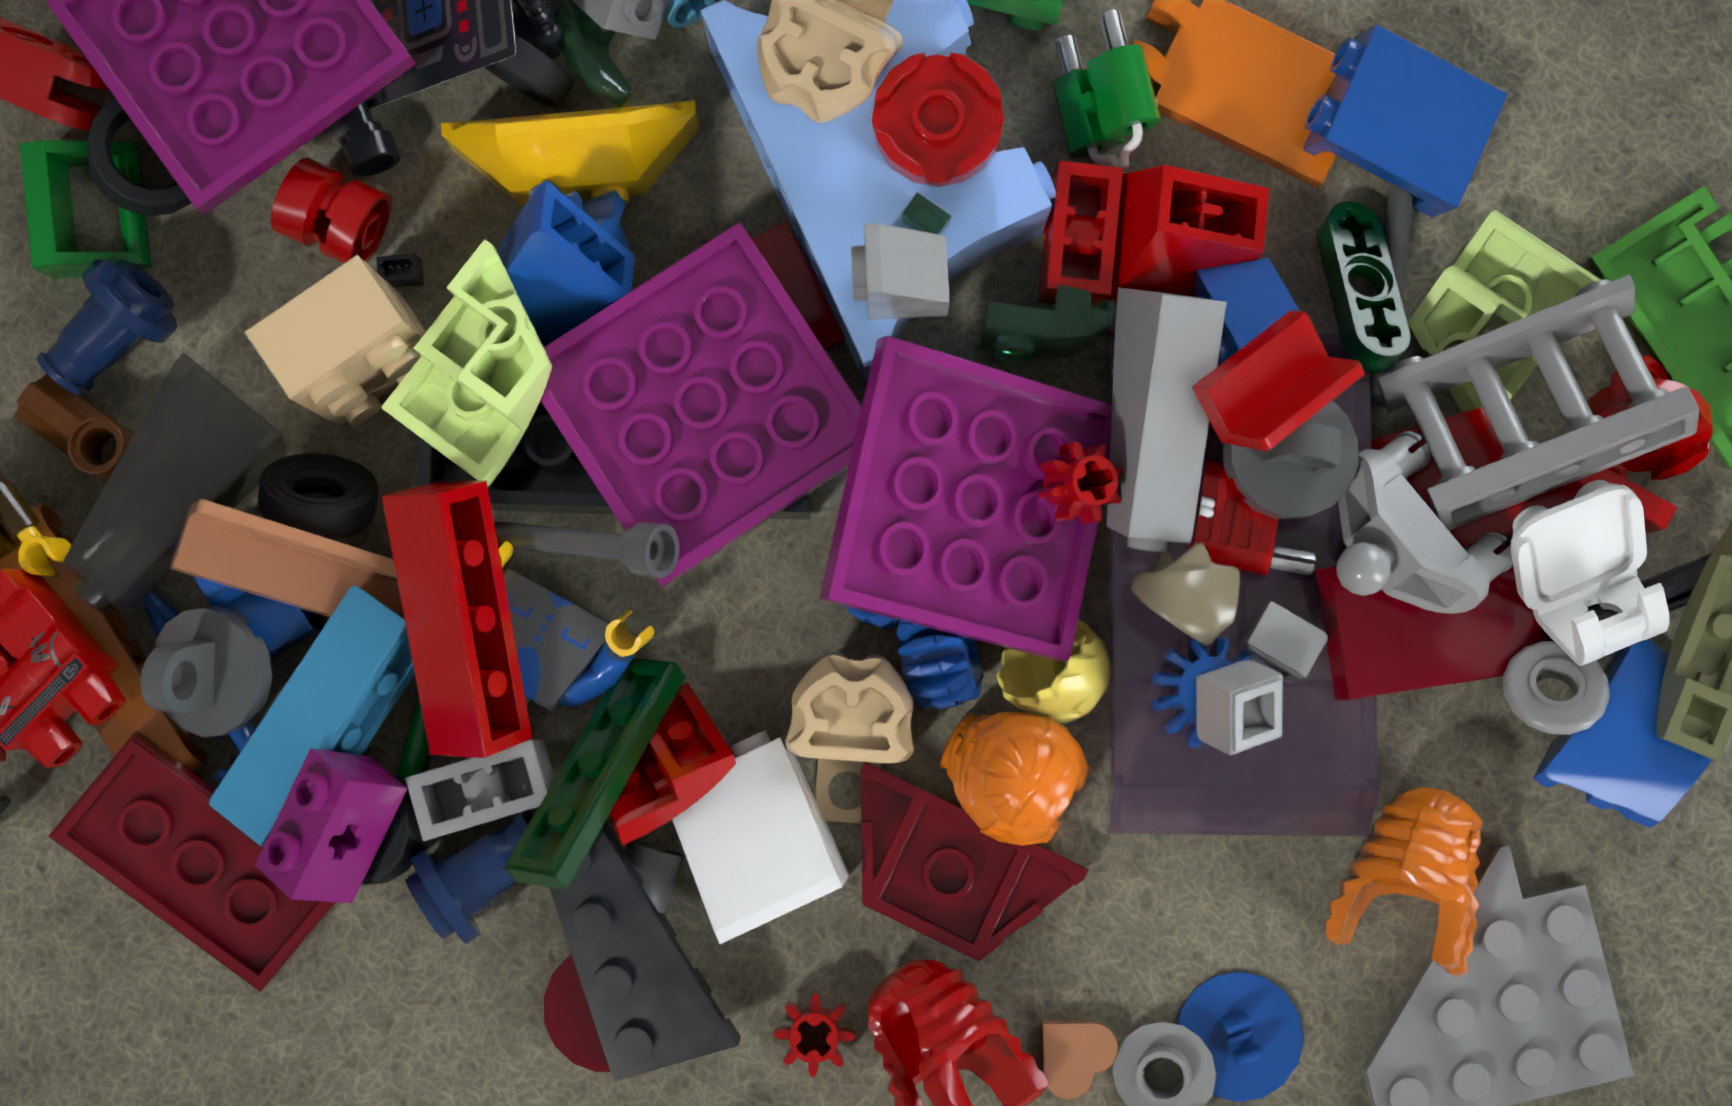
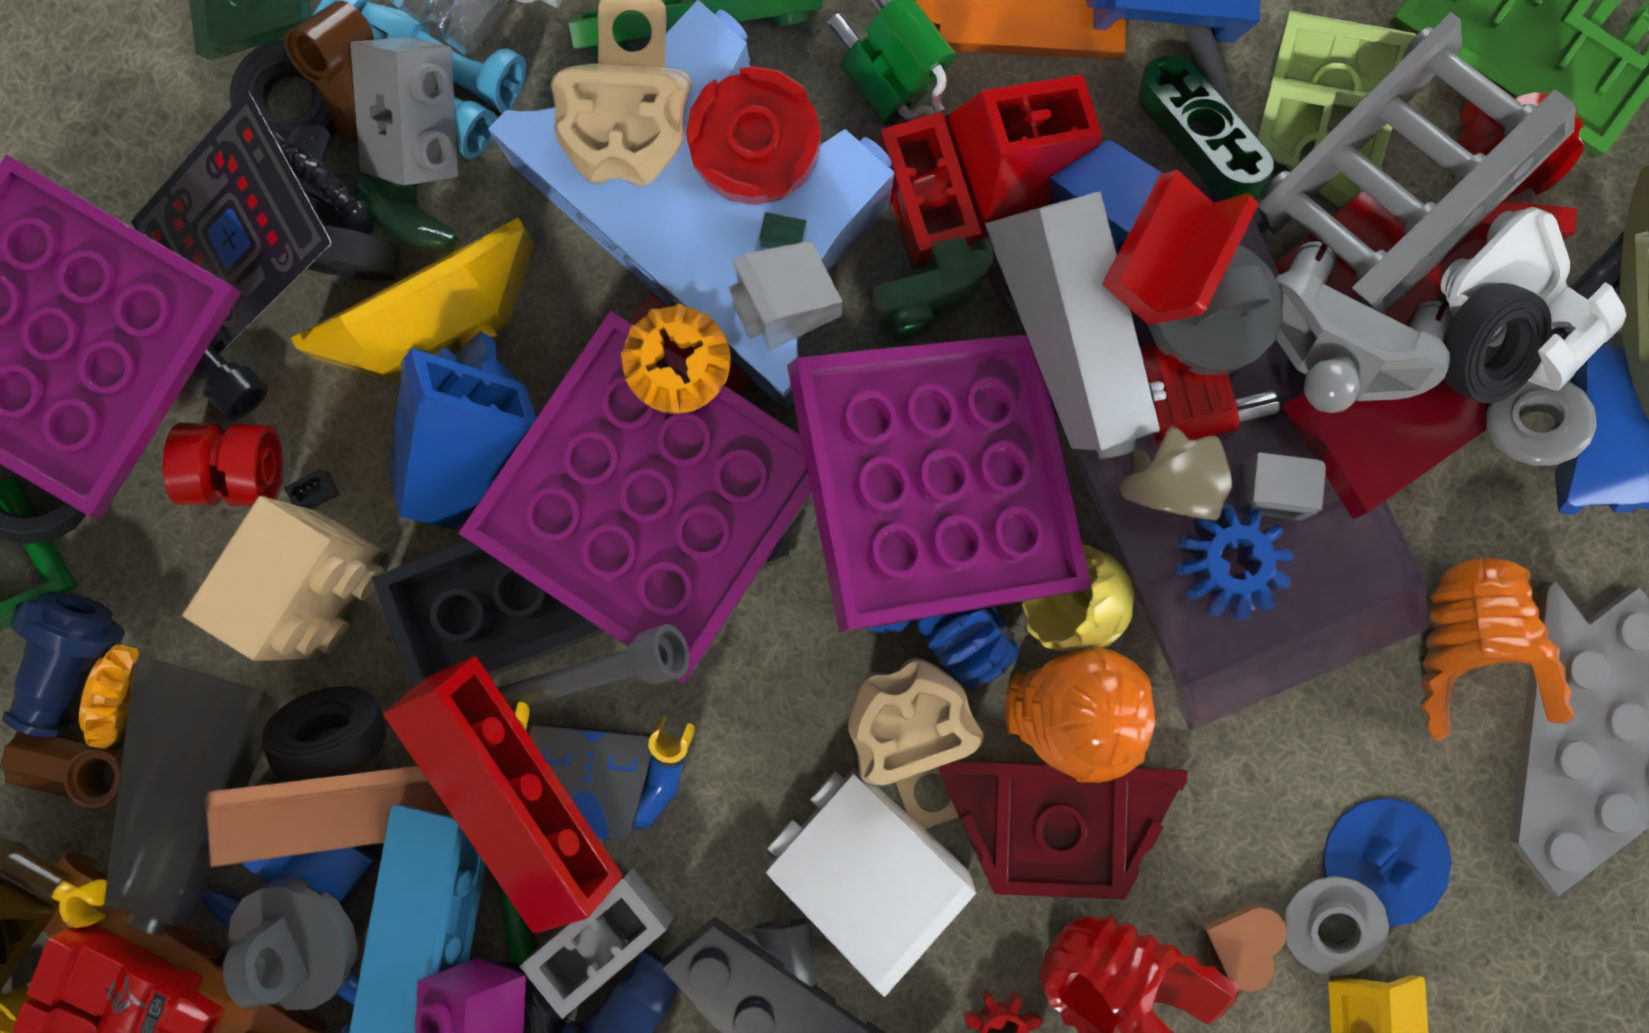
camera: 25 degrees left, 0 degrees up
yellowish green slope [381,239,552,488] -> none
dark green tile [504,658,686,891] -> none
red slope [608,683,736,845] -> none
red gear [1037,441,1123,524] -> none
light grey slope [1196,660,1283,755] -> none
none -> light orange gear [79,644,144,750]
none -> light orange gear [621,303,731,413]
none -> black tyre [1443,283,1552,403]

